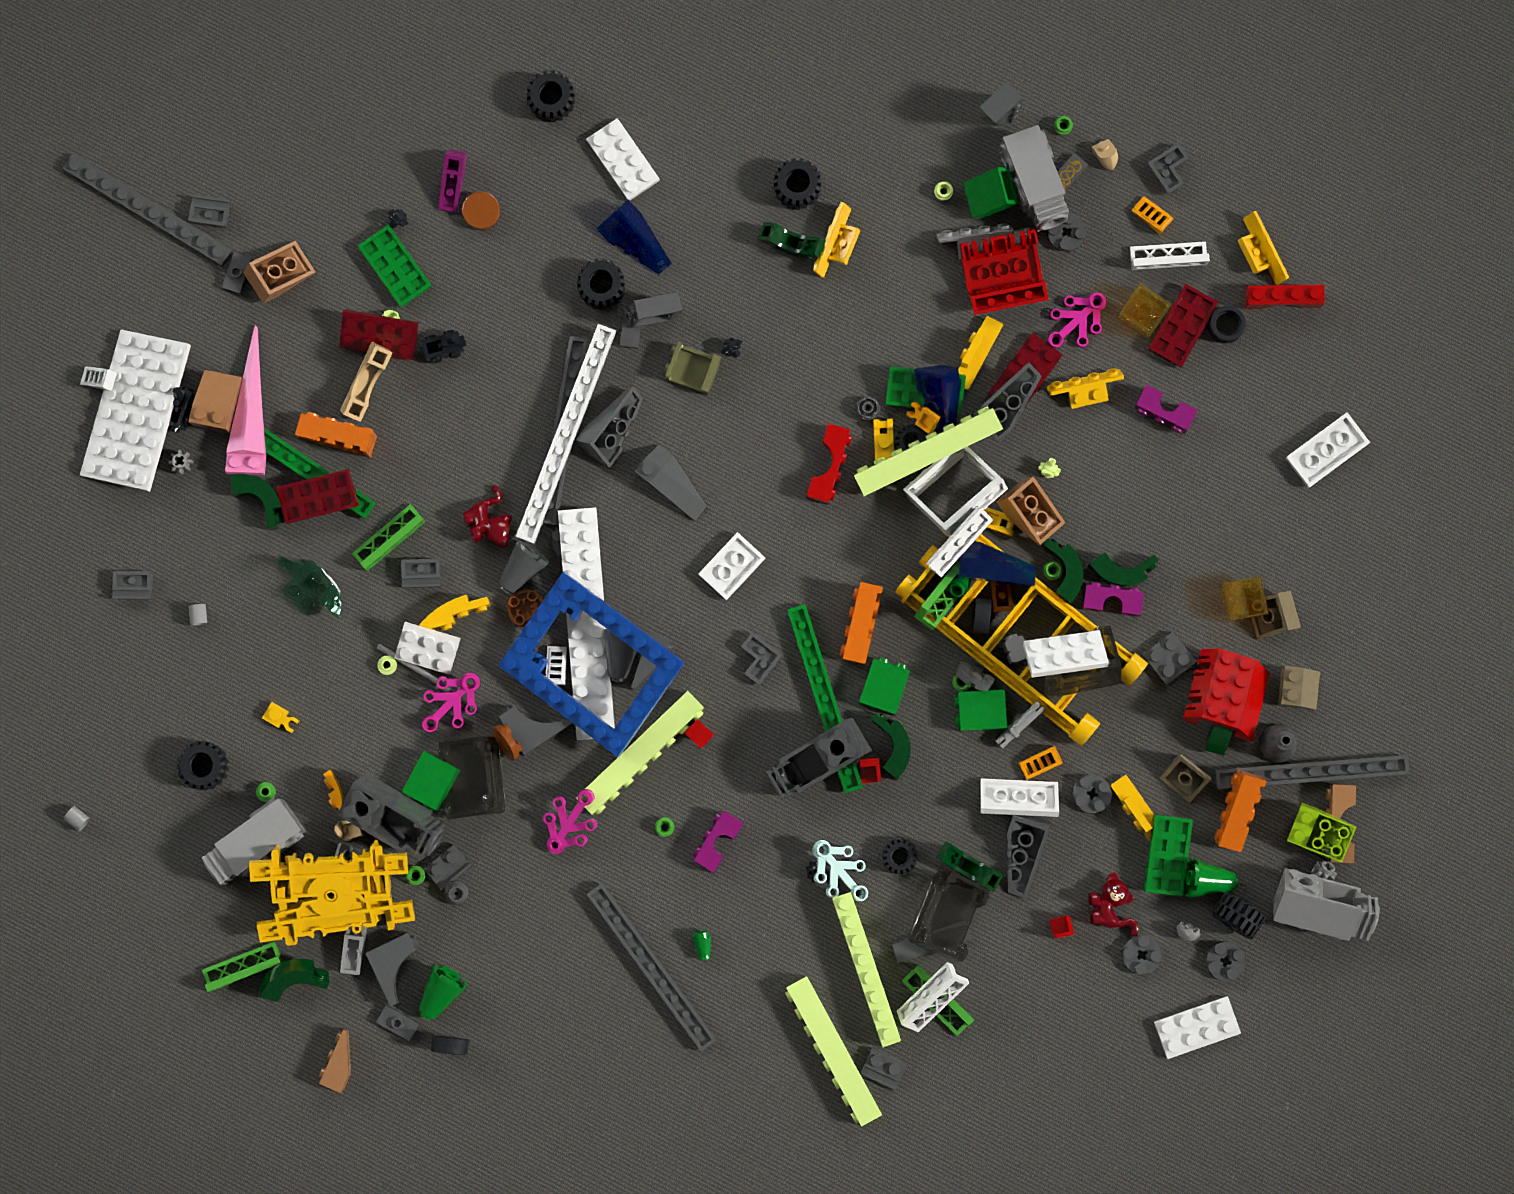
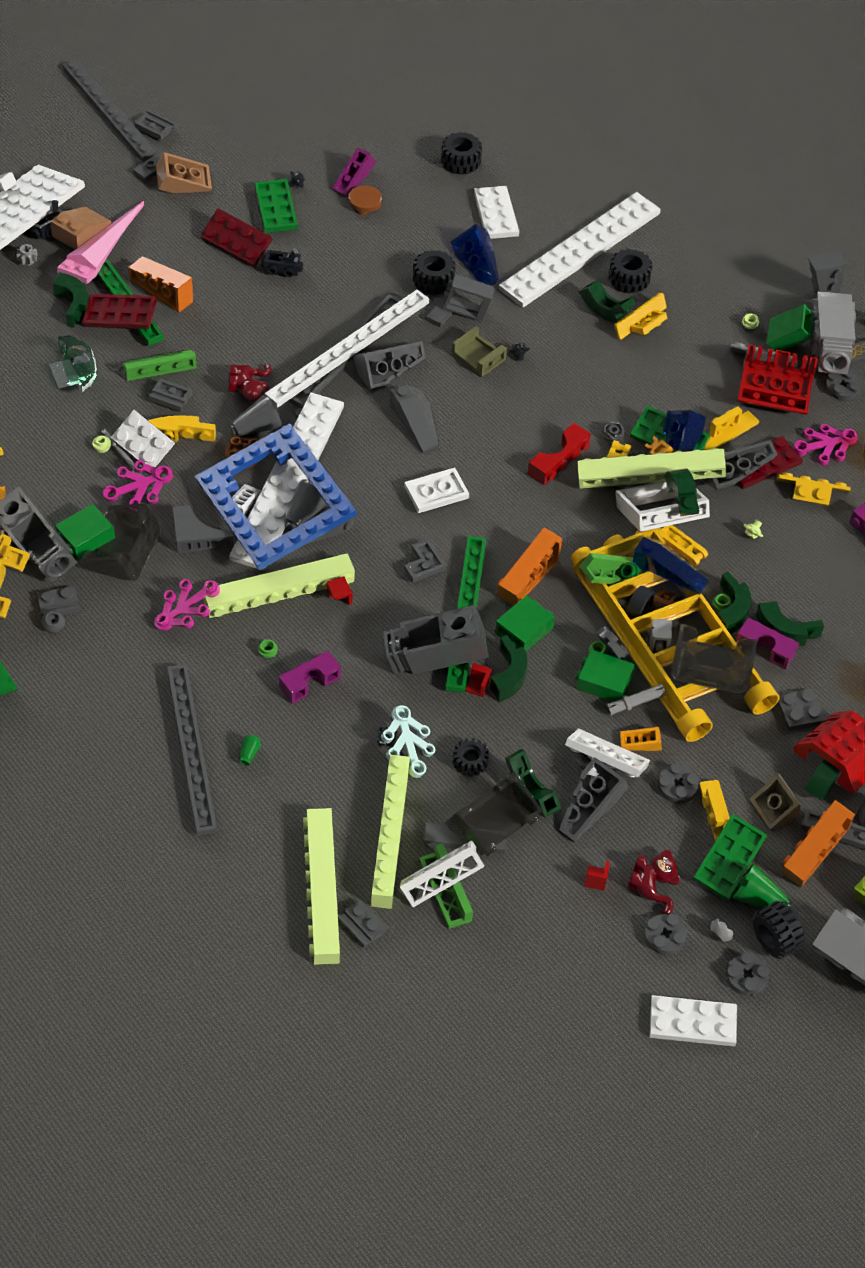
camera: 20 degrees right, 30 degrees down
tan arch [340,342,392,422] -> none
bright green plate [406,866,425,885] -> none
dark orange tile [492,724,522,761] -> none
white fence [926,506,993,577] -> none
medium nougat slope [997,476,1065,545] -> none
white plate [1023,630,1109,678] -> none
none -> white plate [498,192,661,308]
none -> dark green arch [665,468,700,517]

